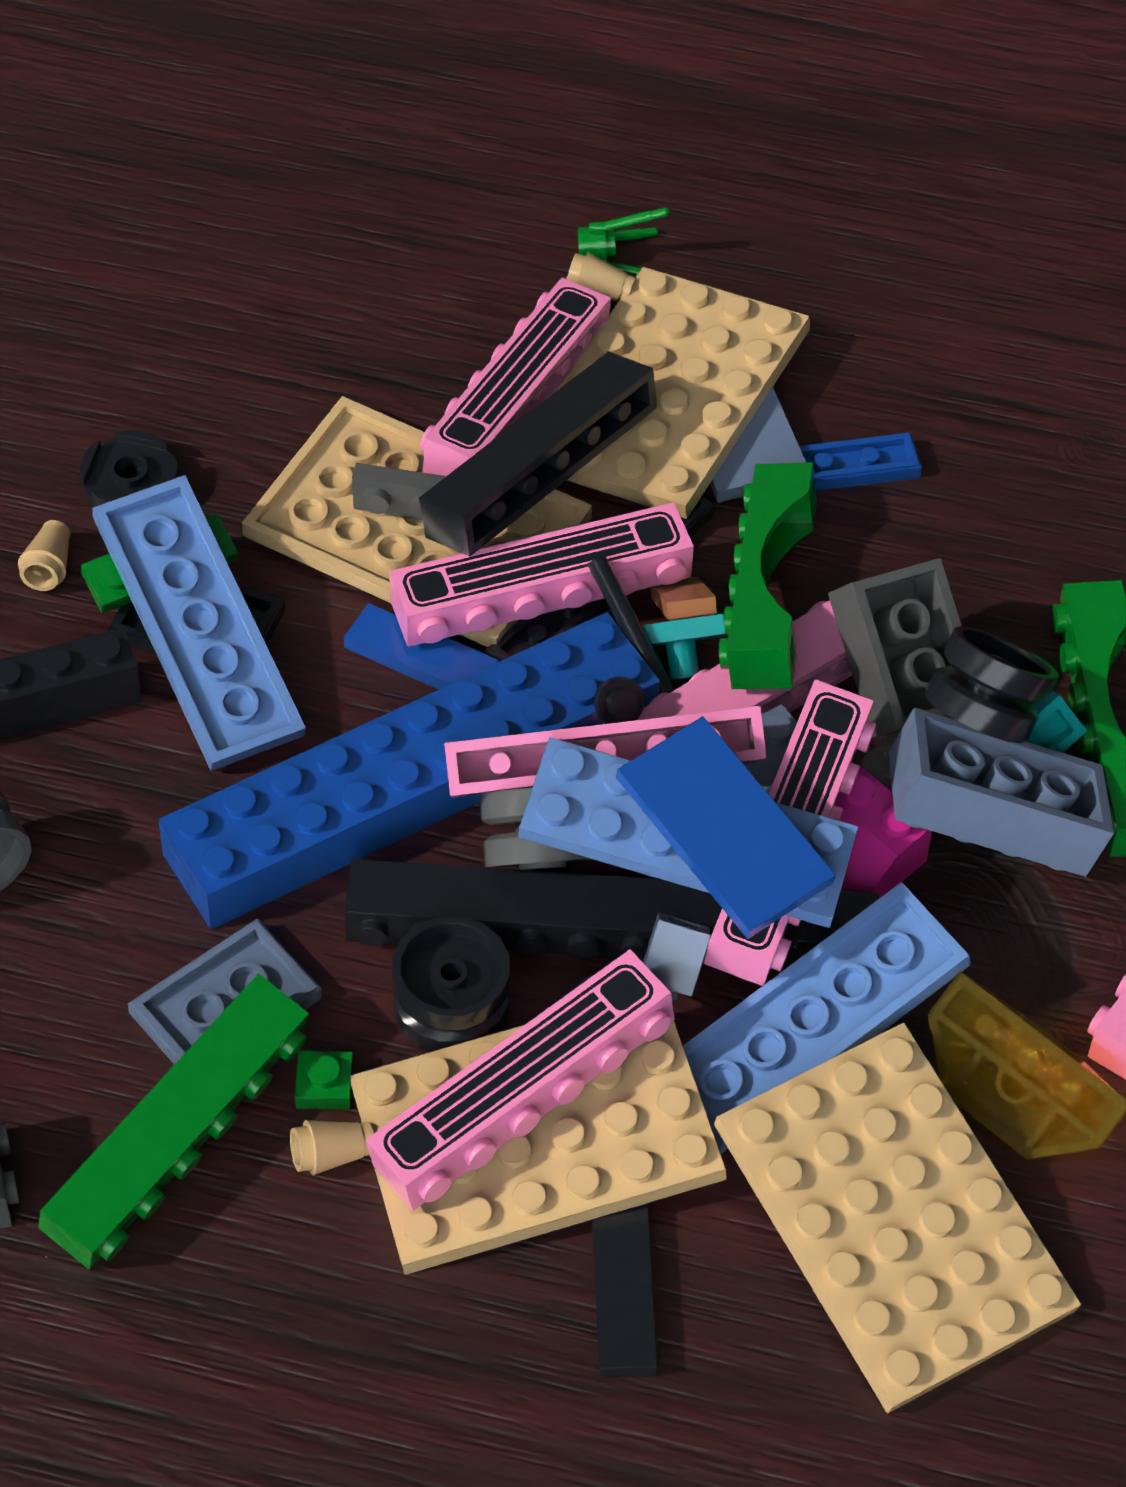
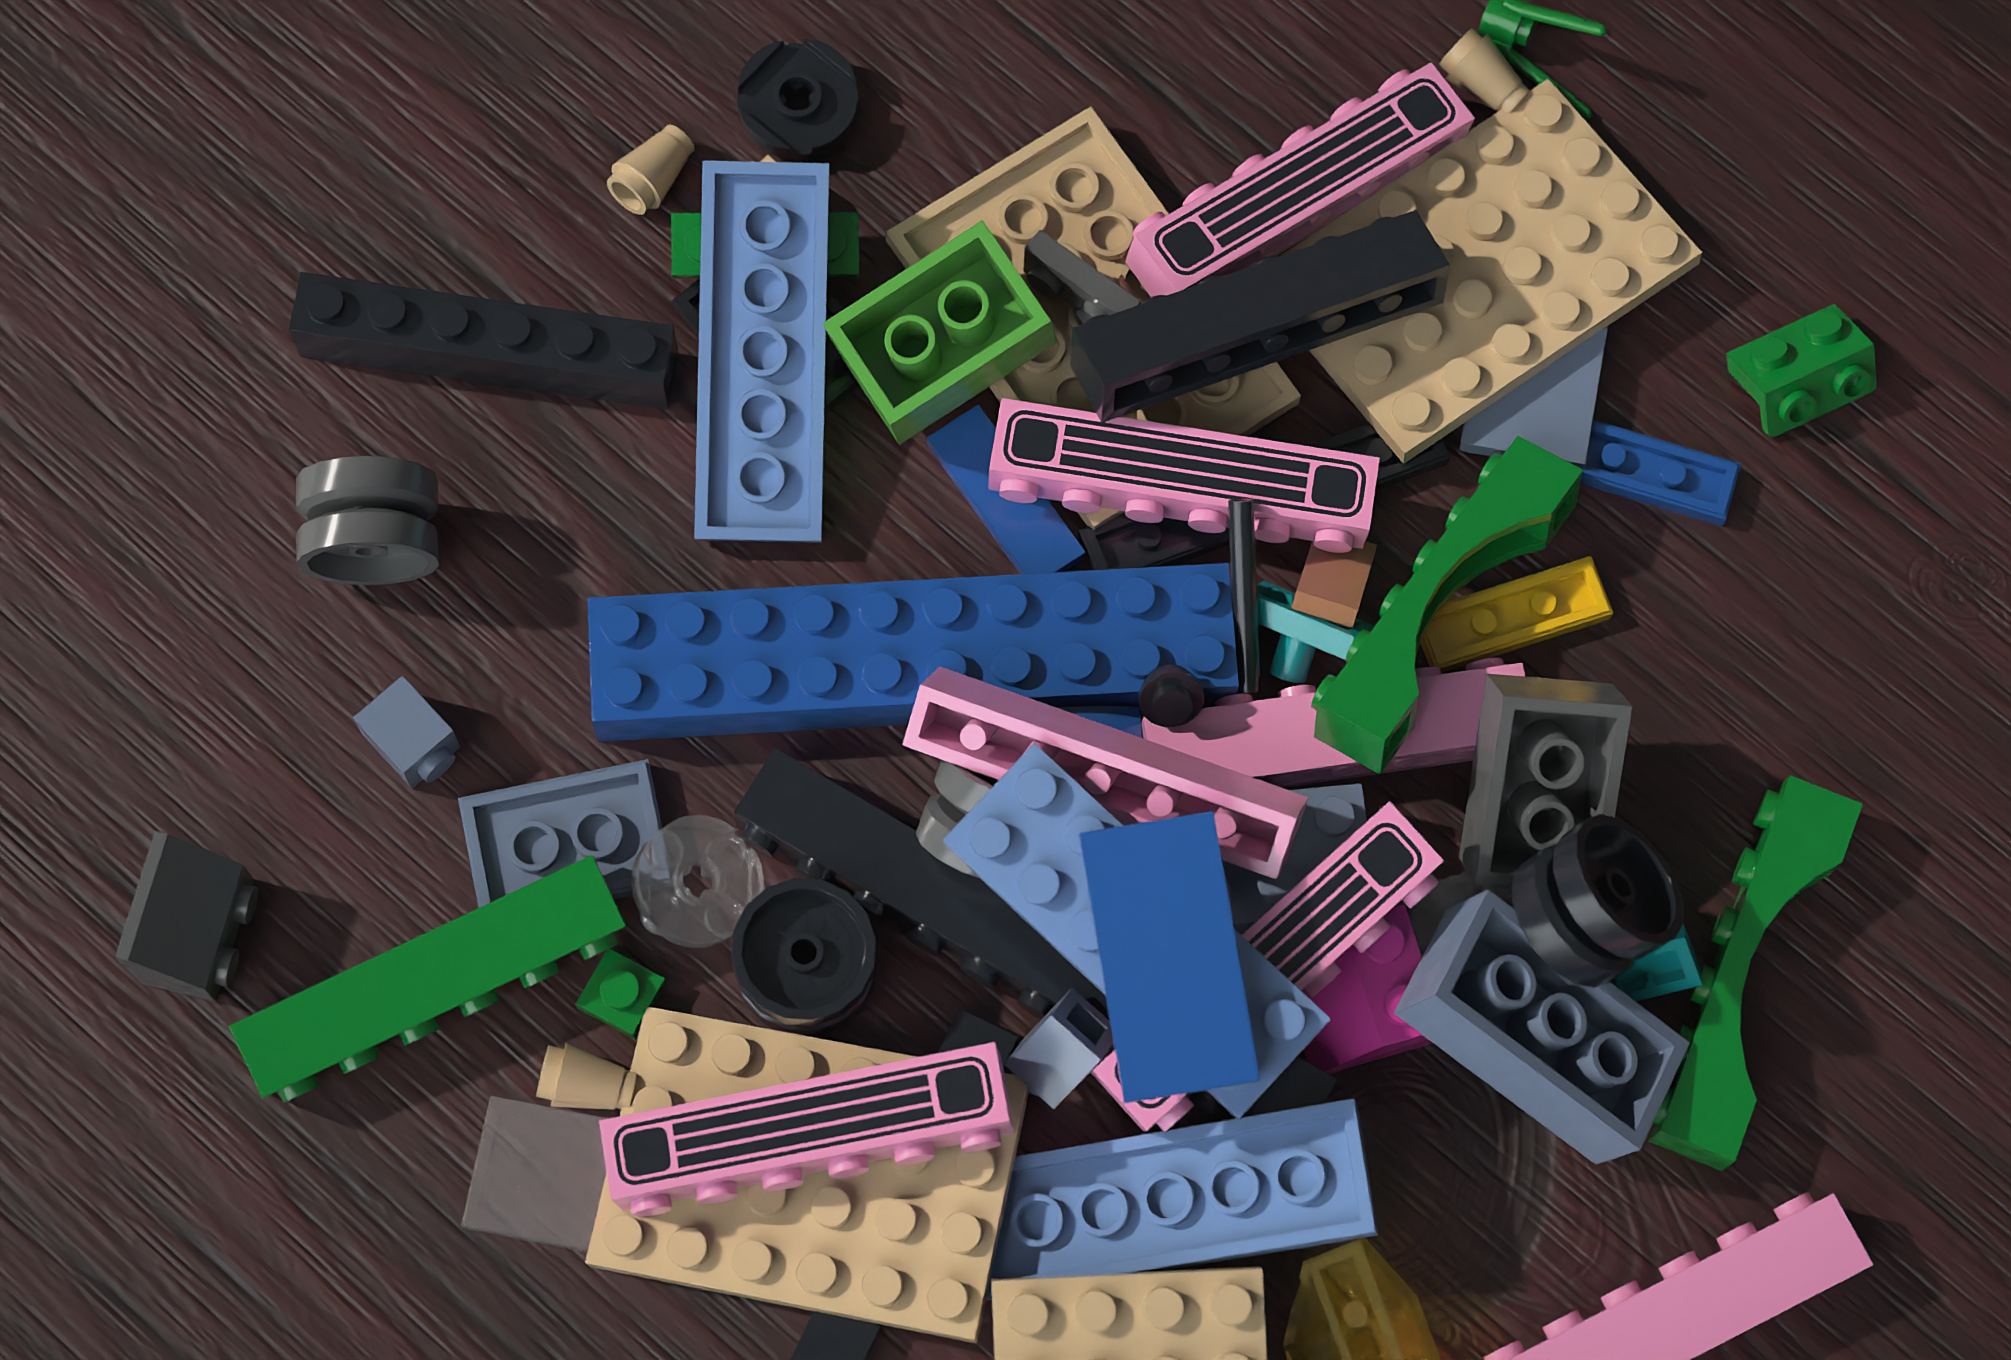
camera: 25 degrees right, 20 degrees up
none -> sand blue brick [353,676,460,789]
none -> clear tile [461,1096,610,1252]
none -> clear plate [631,815,764,948]
none -> bright green brick [823,220,1057,445]
none -> yellow tile [1420,556,1613,673]
none -> green bracket [1726,304,1877,438]

